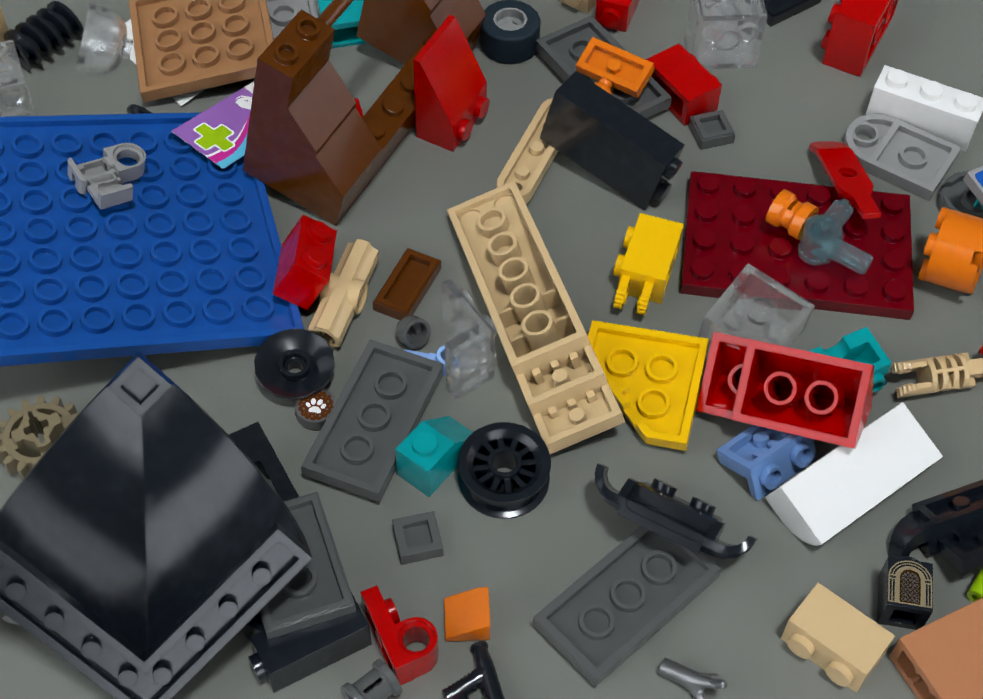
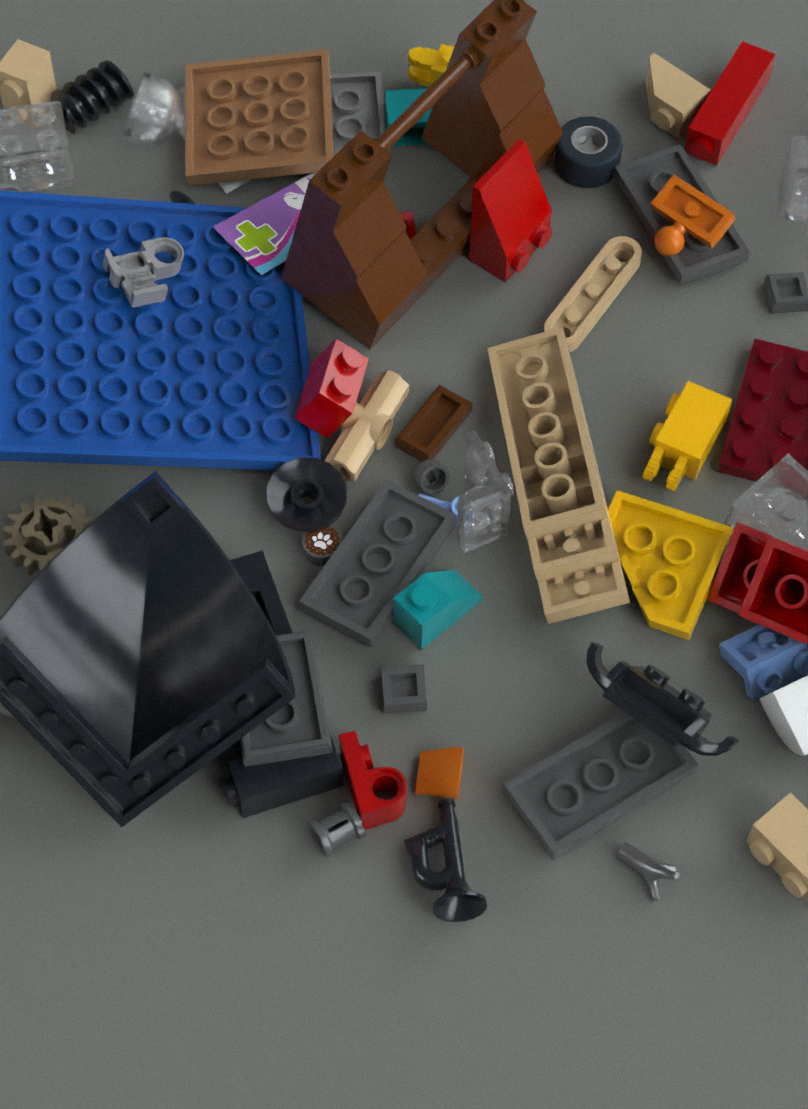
camera: 10 degrees right, 5 degrees up
black wheel [458,422,551,519] -> none
black brick [540,71,685,210] -> none
red piece [646,44,722,126] -> none

